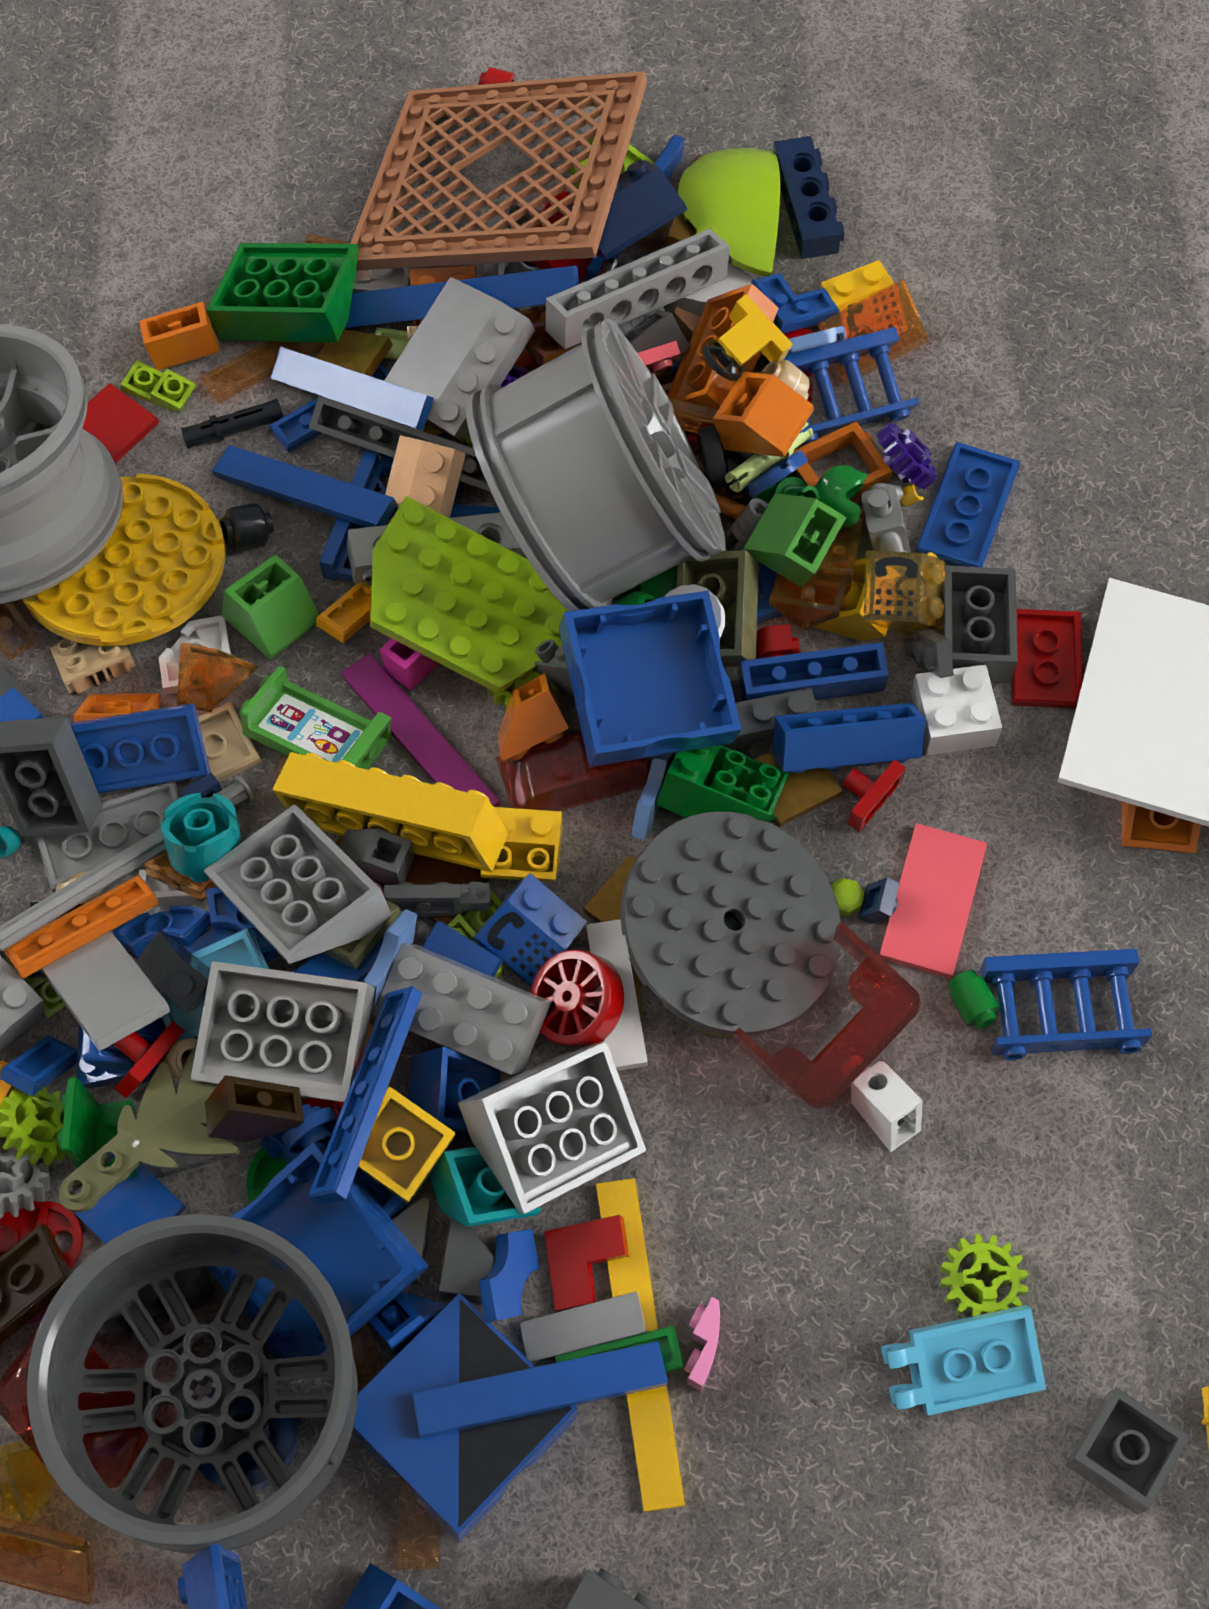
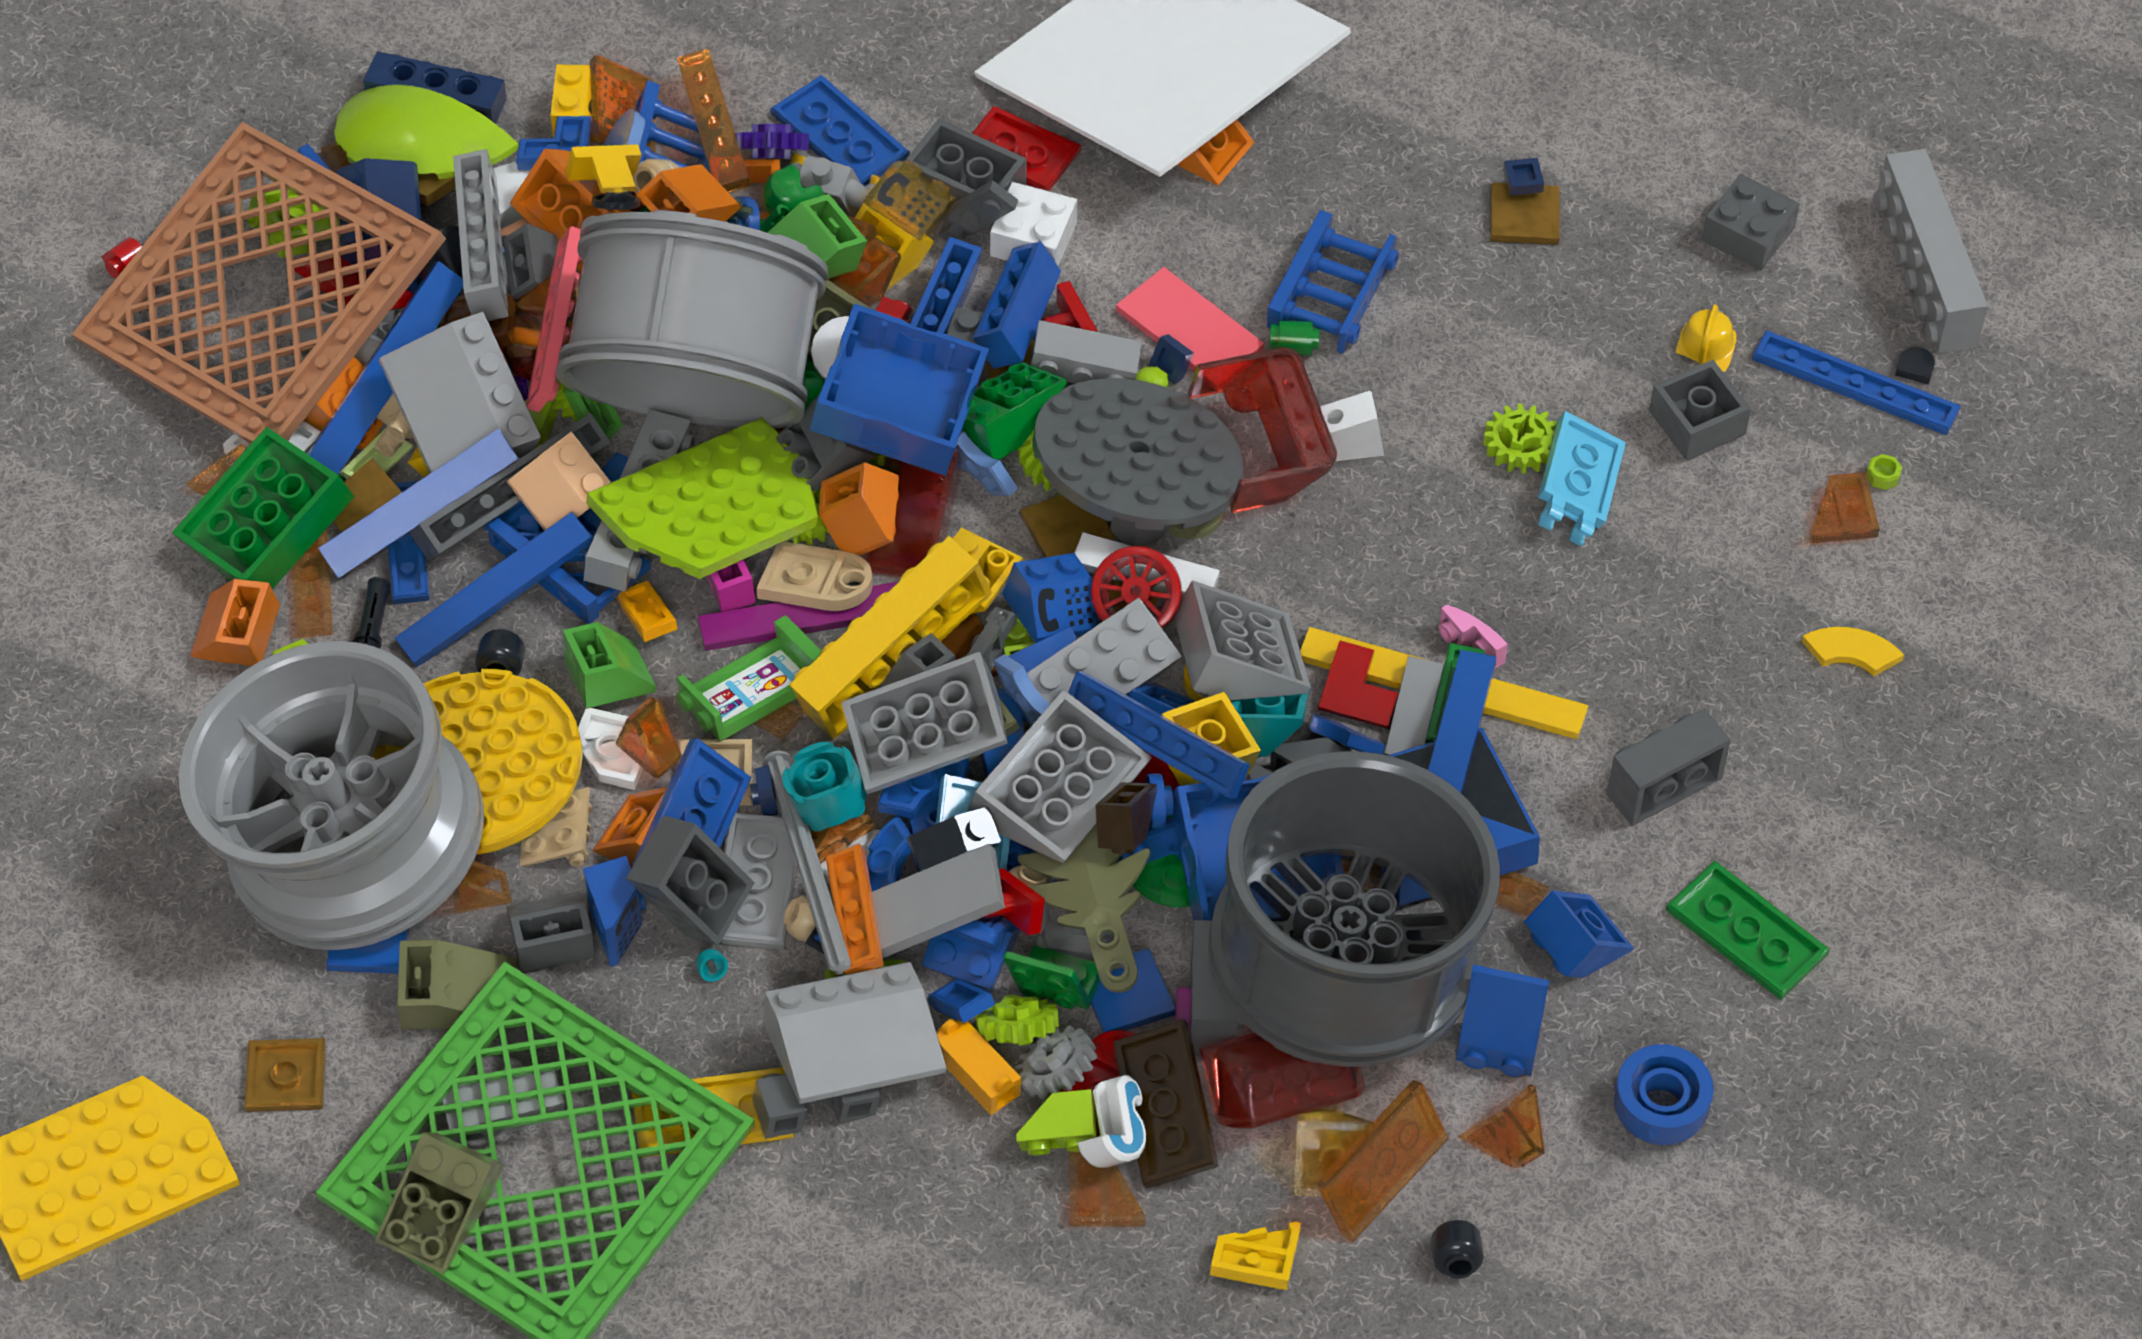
camera: 65 degrees left, 10 degrees down
none -> clear orange tile [676,48,751,193]
none -> tan tile [756,541,873,611]
none -> light grey brick [1029,320,1142,384]

